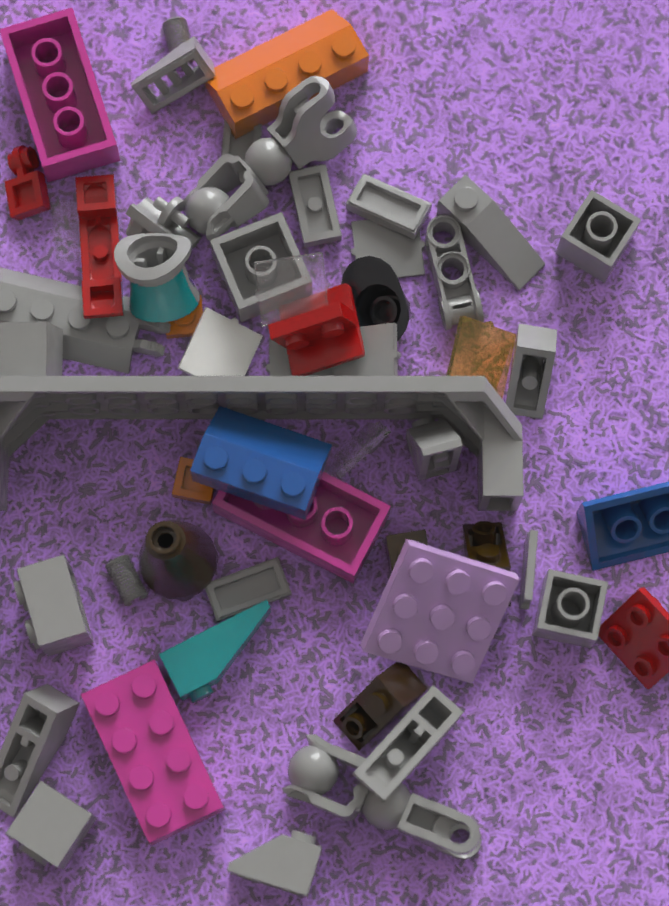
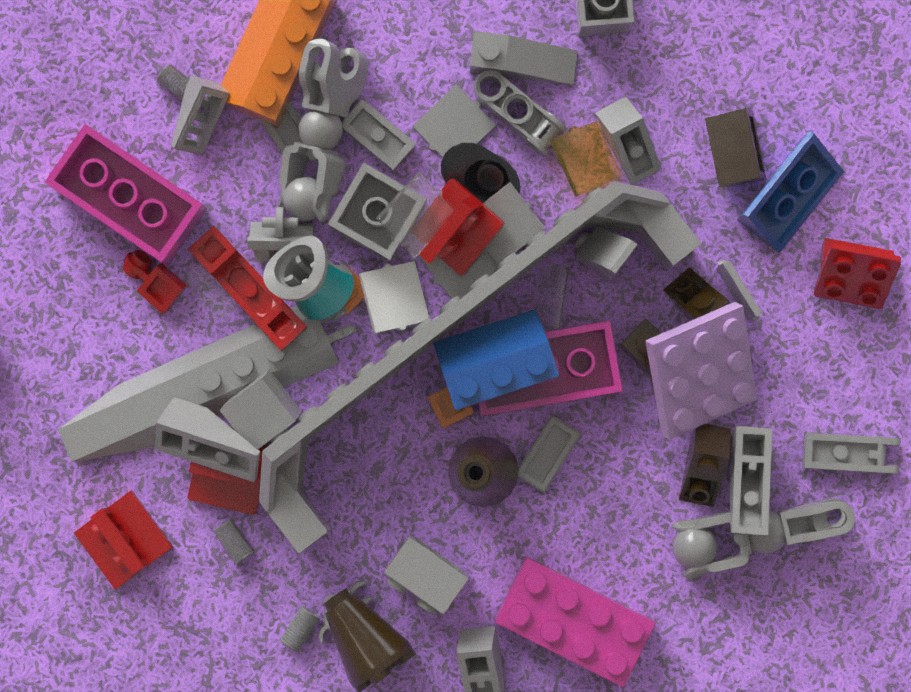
camera: 35 degrees left, 10 degrees up
light grey piece [105,555,148,606] -> none
teal slope [159,600,271,703] -> none
light grey slope [227,830,322,898] -> none
light grey tile [346,173,432,240] -> none
light grey head [532,569,608,648] -> none
none -> dark brown brick [705,108,767,187]
none -> light grey hinge [802,433,901,474]

